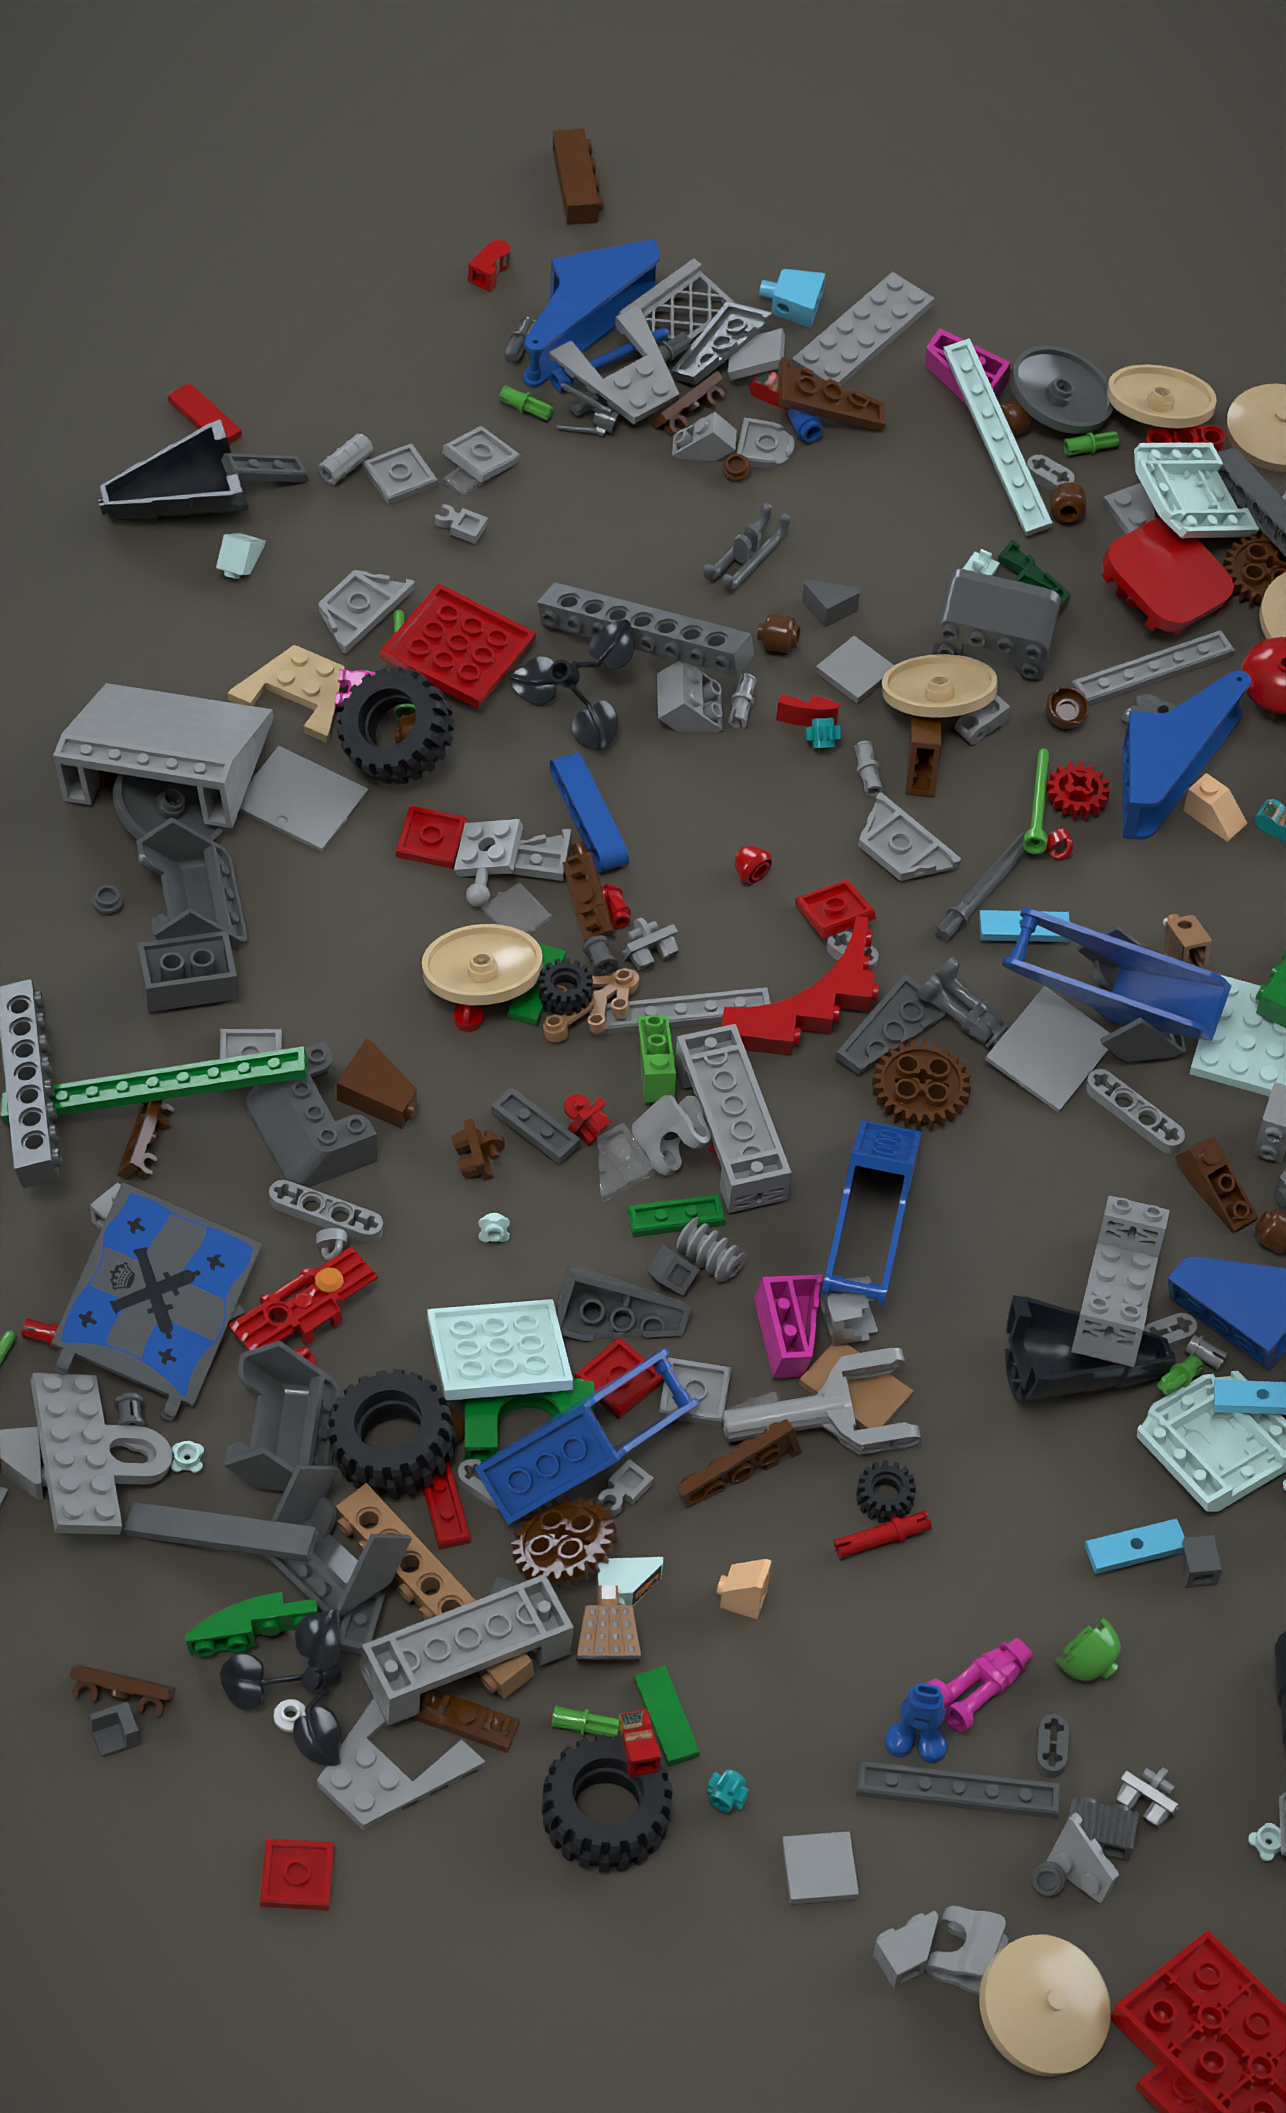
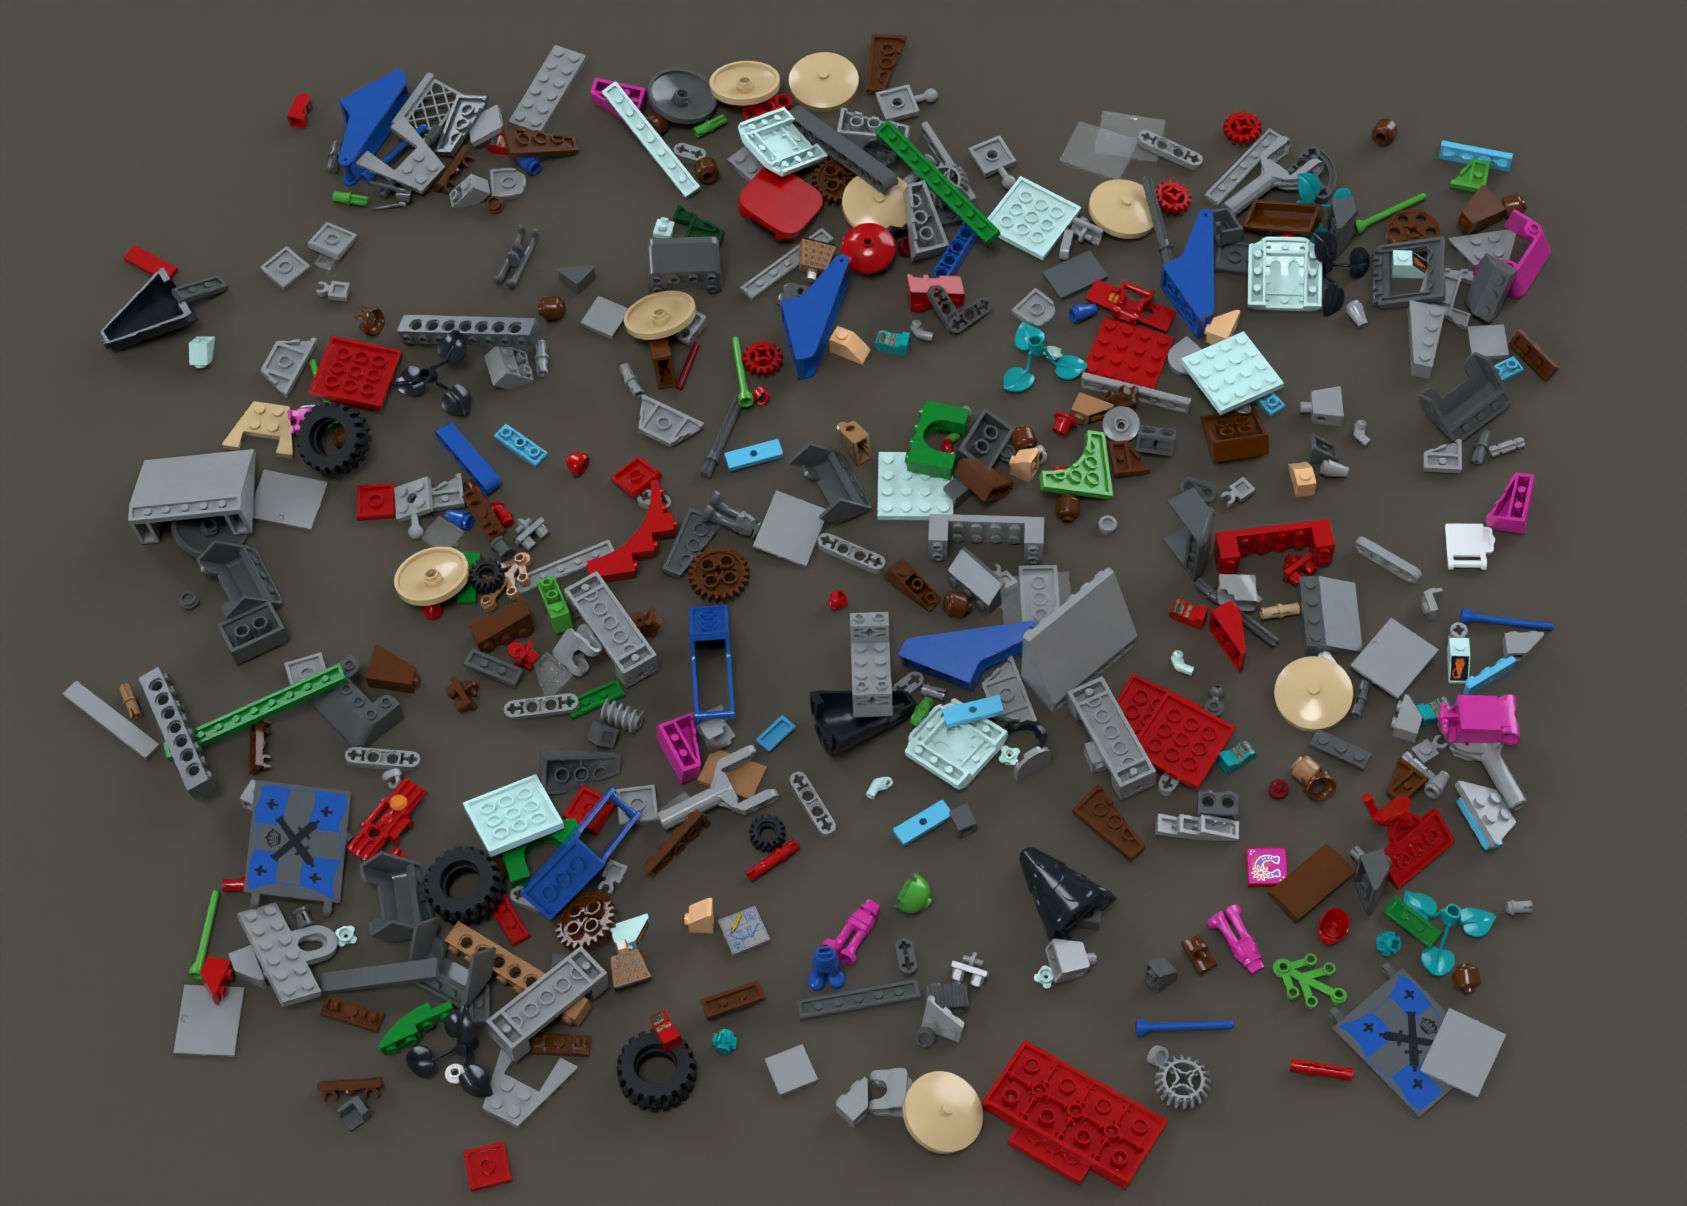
camera: 10 degrees left, 5 degrees up
light grey axle [318,434,374,485] -> none
light aqua plate [479,1213,510,1242] -> none
bright green axle [551,1706,619,1738] -> none
reddish brown brick [552,129,603,225] -> none
green tile [634,1666,700,1767] -> none
medium azure torso [759,269,825,328] -> none
red slope [776,694,840,727] -> none
teal gear [806,718,841,748] -> none
blue piece [1002,908,1232,1041] -> none
reddish brown hair [1046,686,1089,730] -> none
none -> reddish brown plate [320,996,385,1033]
none -> reddish brown piece [355,305,384,335]
none -> blue cone [445,509,474,530]
none -> reddish brown wedge [470,595,534,652]
none -> medium azure tile [494,424,548,468]
none -> light grey beam [504,693,580,720]
none -> reddish brown hips [630,607,663,638]
none -> dark red bar [675,342,700,391]
none -> reddish brown plate [700,980,765,1020]
none -> light grey tile [718,906,771,957]
none -> dark azure tile [755,715,796,752]
none -> light grey beam [790,772,836,838]
none -> medium nougat torso [799,237,836,283]
none -> red tile [829,589,848,610]
none -> light aqua arm [865,777,893,799]

